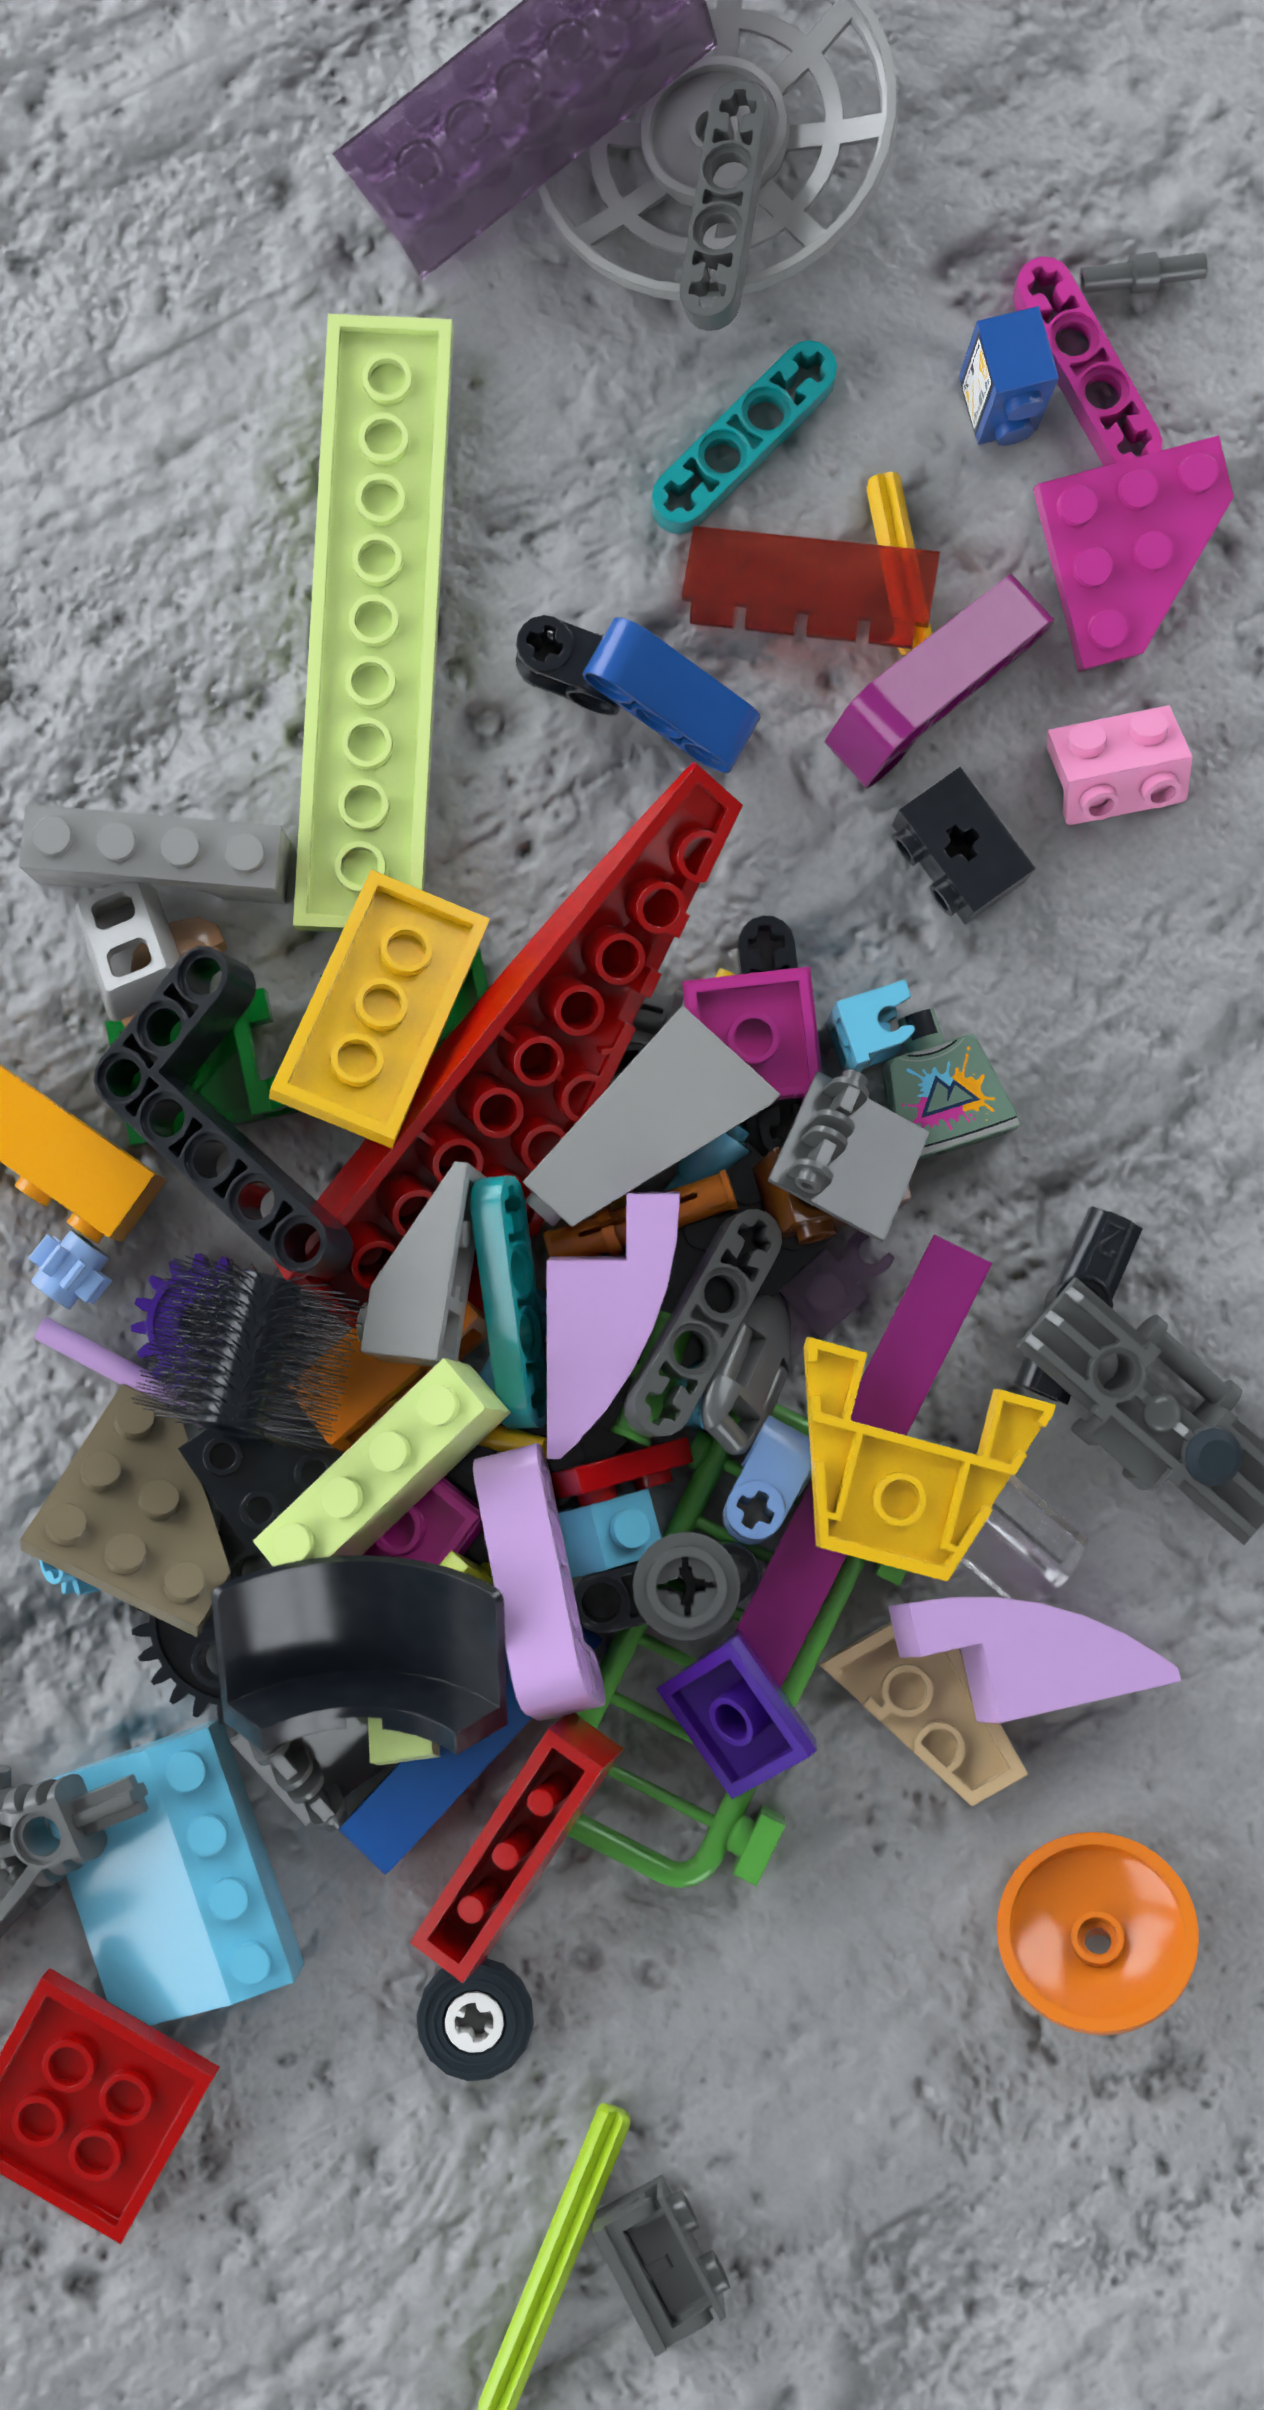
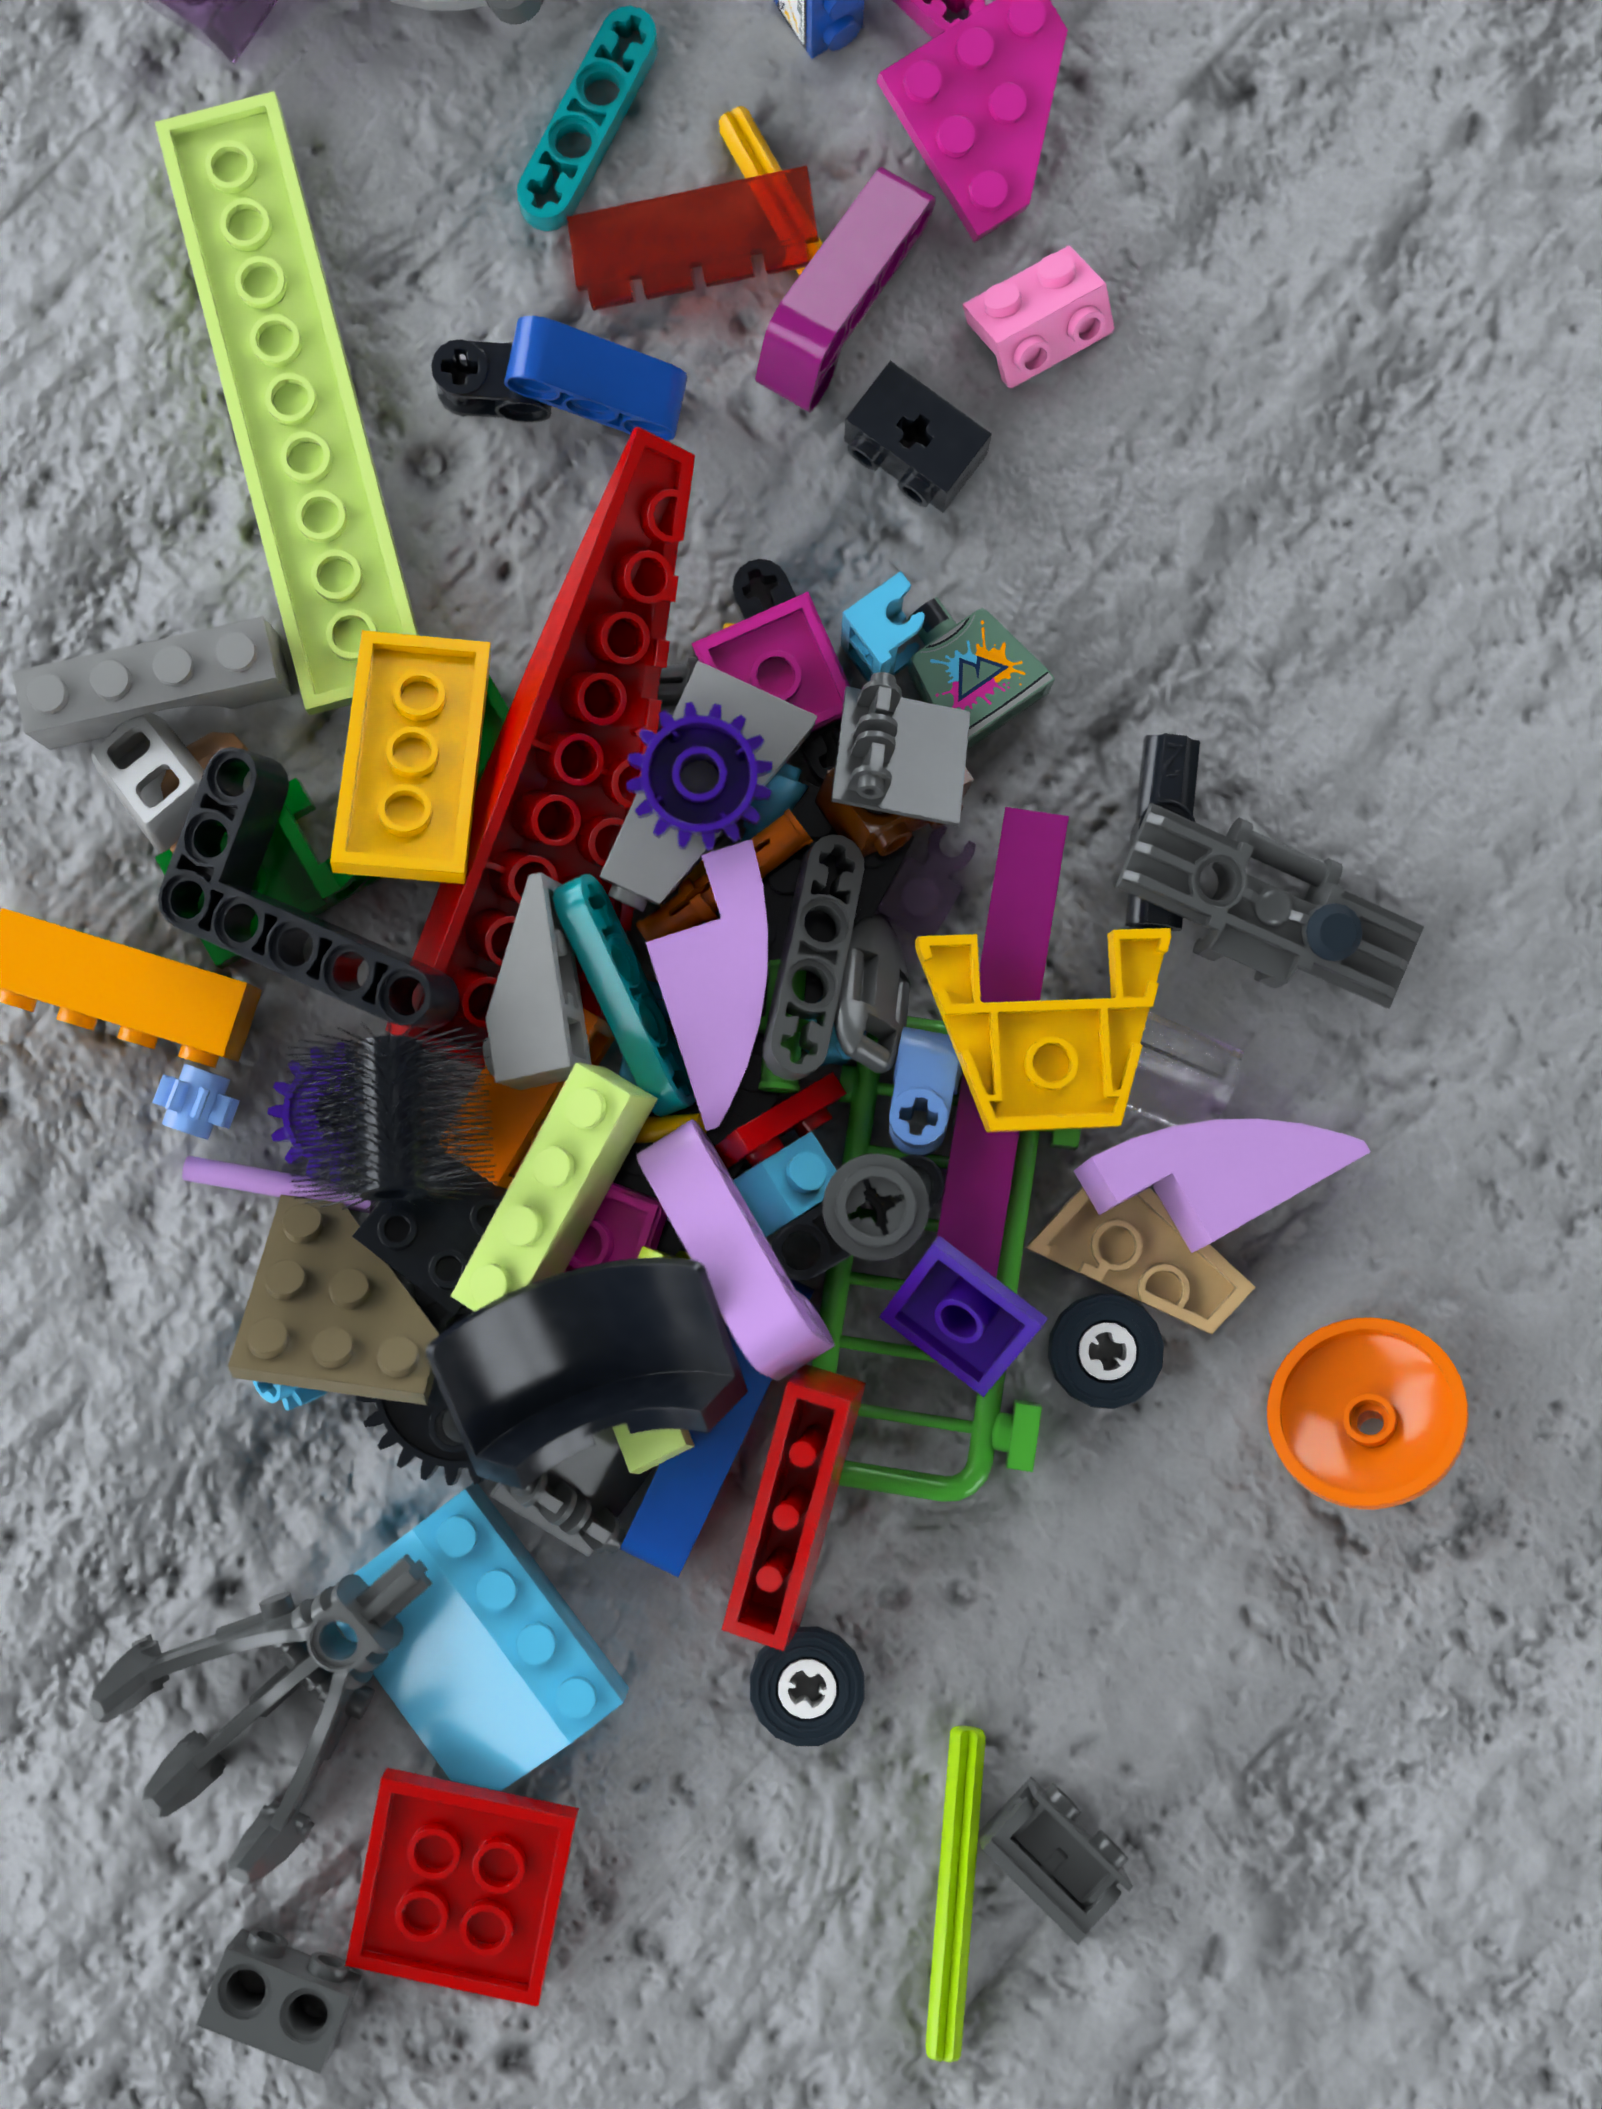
camera: 15 degrees left, 0 degrees up
none -> dark purple gear [626,702,773,851]
none -> black bush [1048,1293,1164,1409]

